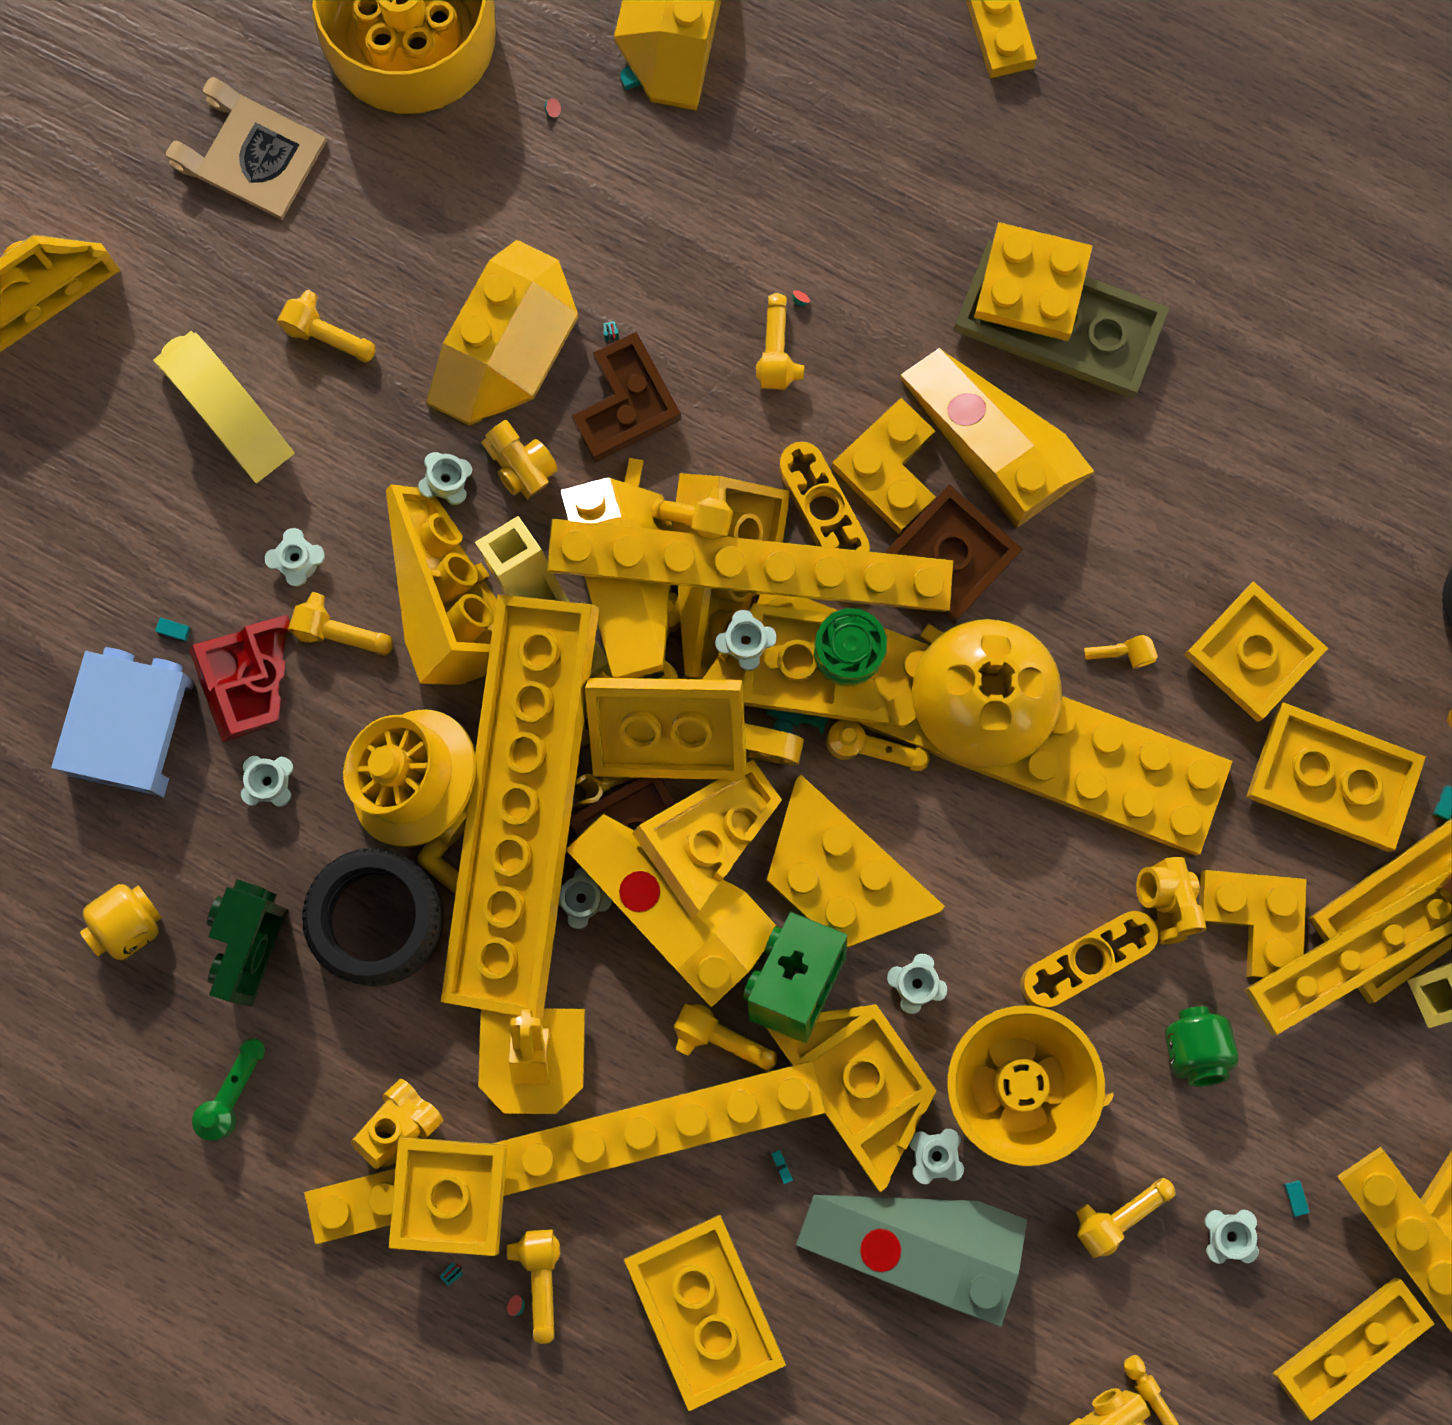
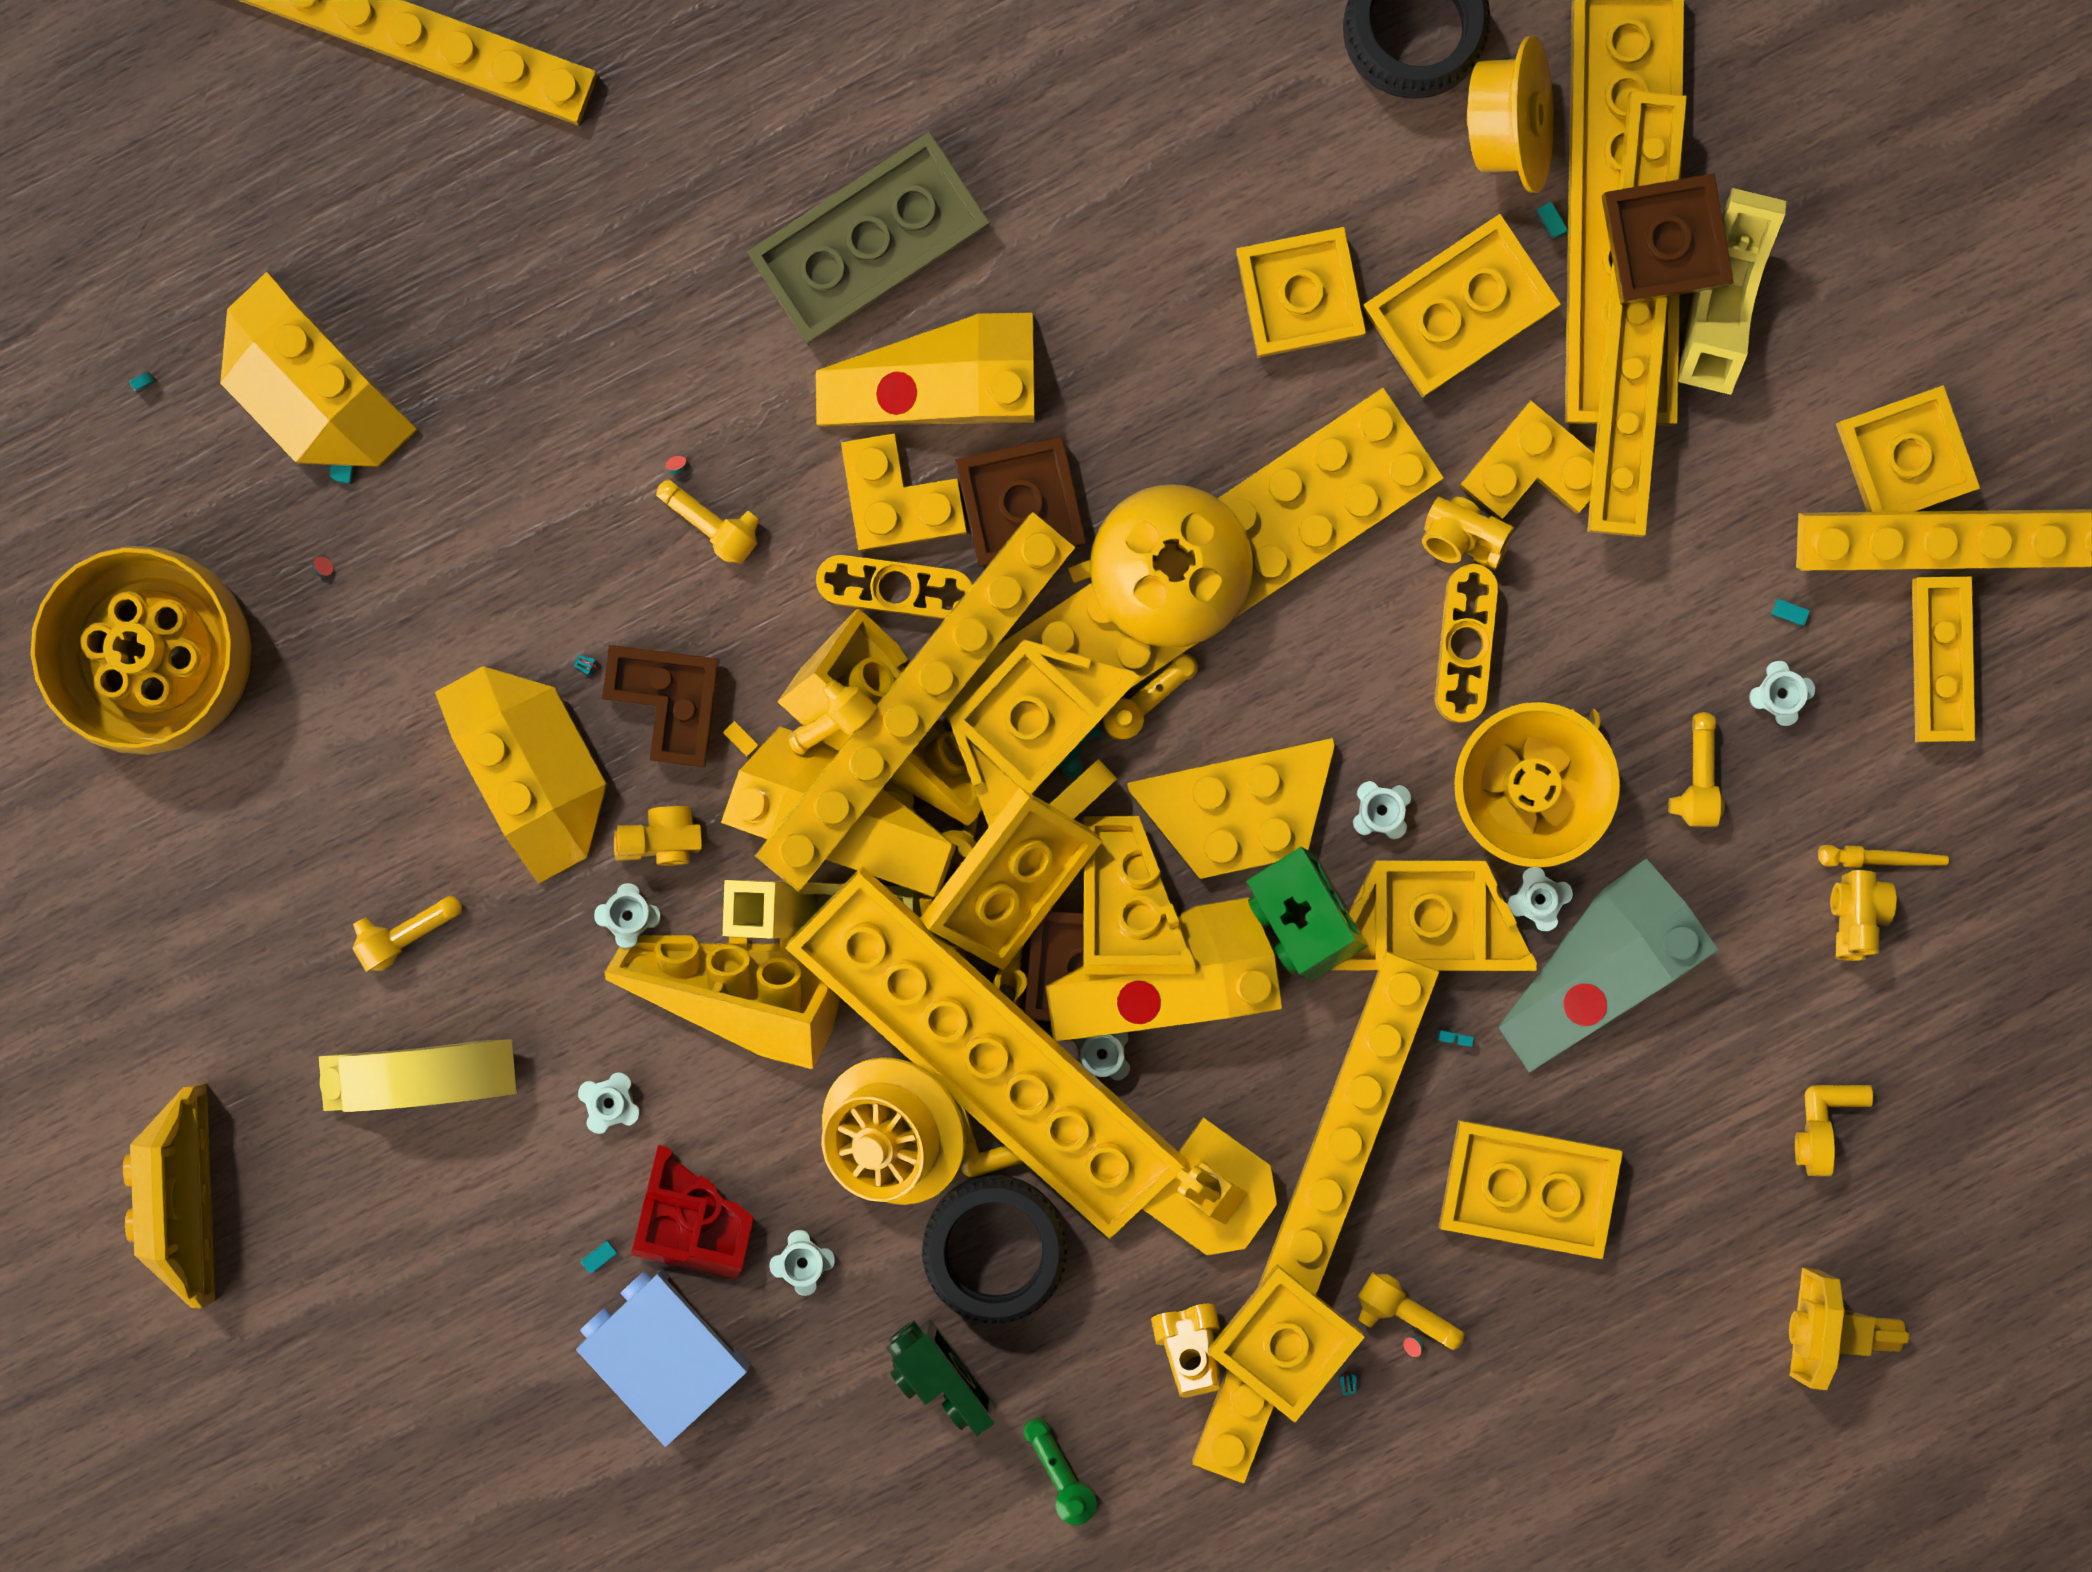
camera: 50 degrees left, 10 degrees up
yellow head [80,884,162,960] -> none
tan flag [166,77,327,220] -> none
yellow piece [288,592,394,656] -> none
yellow piece [673,1004,777,1071] -> none
light aqua plate [715,610,776,671] -> none
green wheel [813,608,887,686] -> none
yellow plate [974,222,1093,341] -> none
yellow hand [1084,635,1158,669] -> none
green head [1165,1006,1239,1087] -> none

